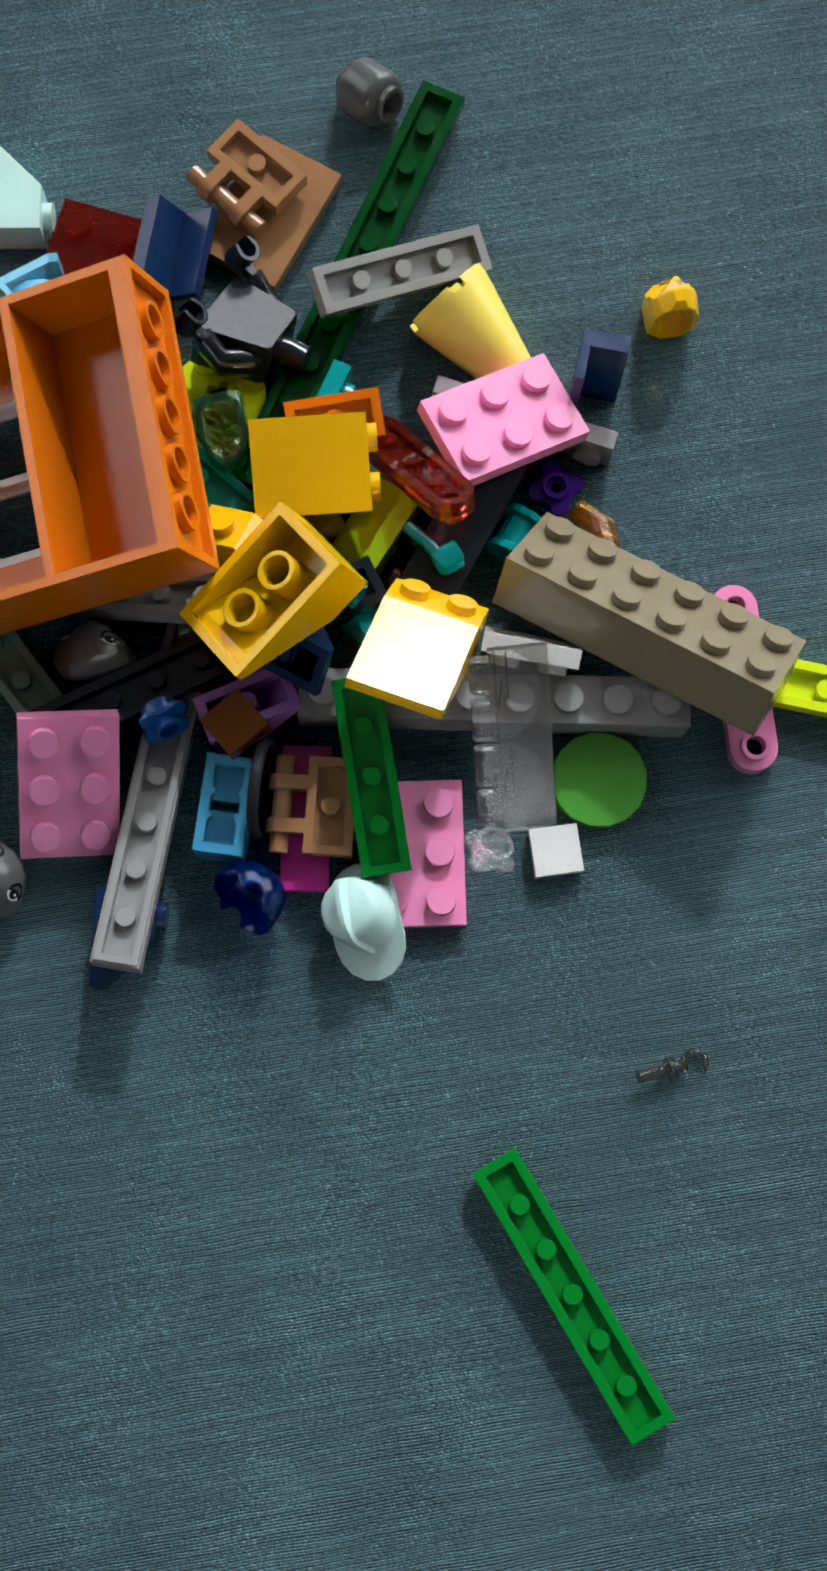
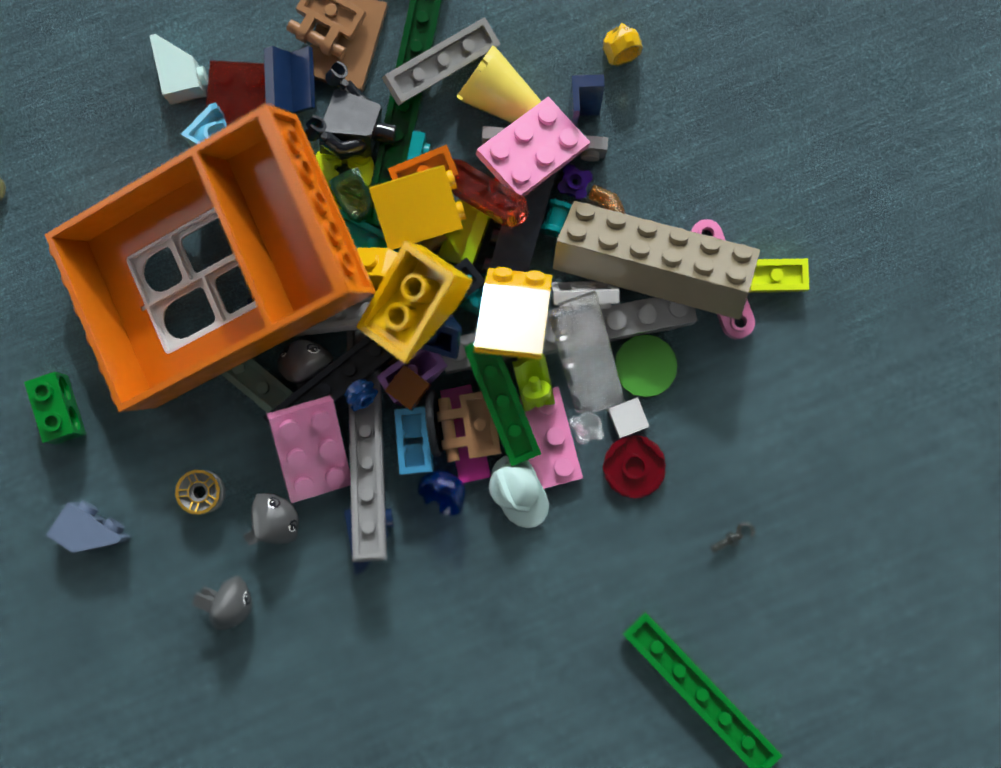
camera: 10 degrees left, 5 degrees up
teal hand [403,521,465,575] -> none
none -> lime hips [512,353,555,412]
none -> dark red tile [602,435,666,499]

